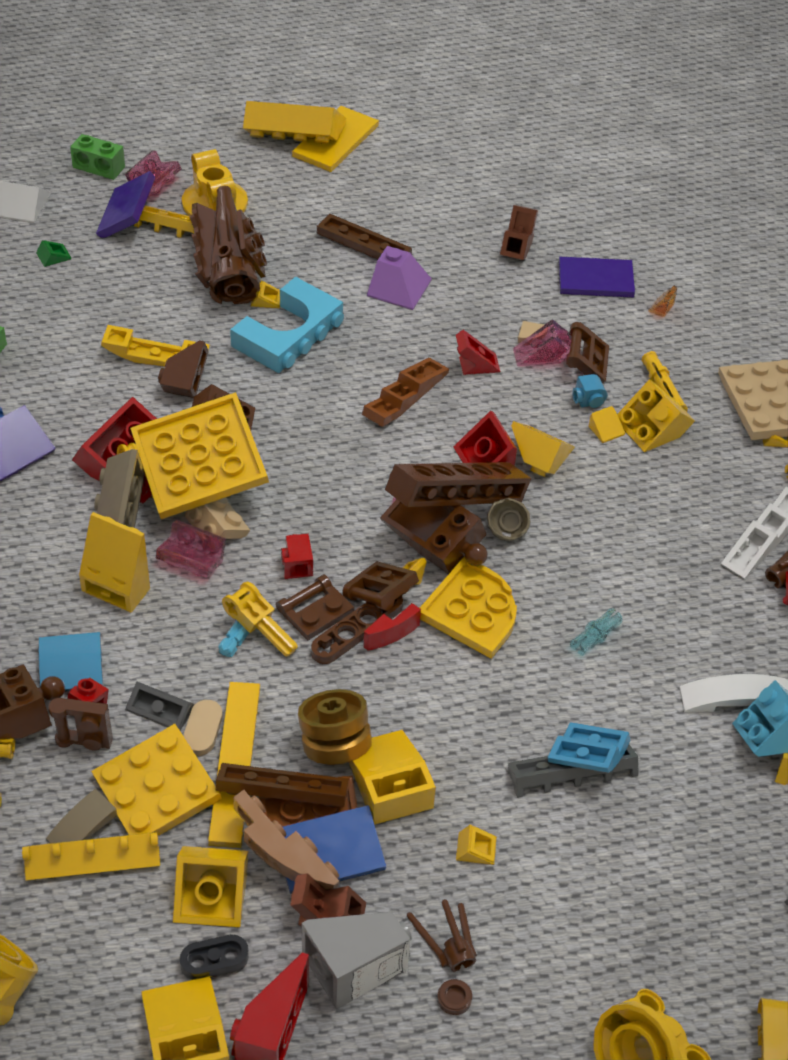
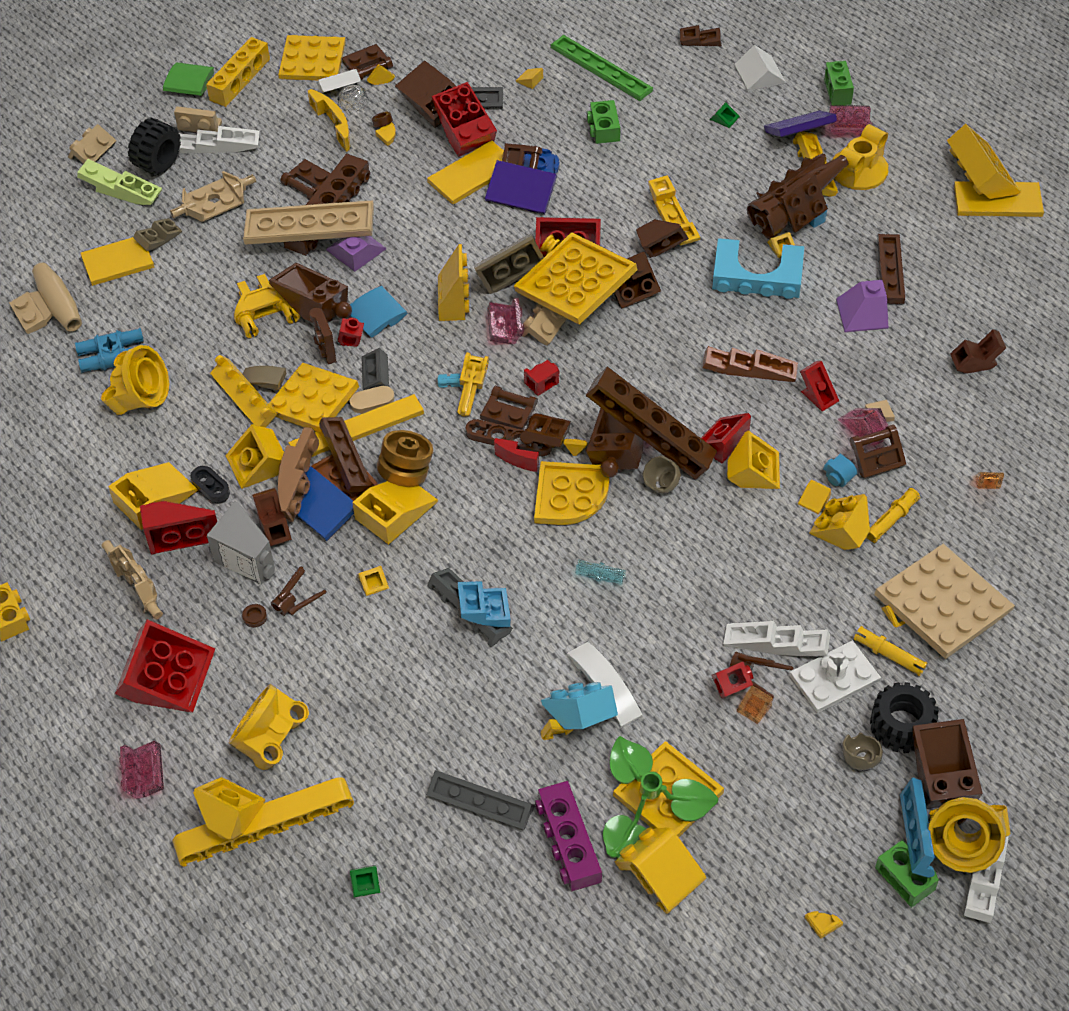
camera: 65 degrees right, 5 degrees up
dark purple tile [559,256,635,298] -> none

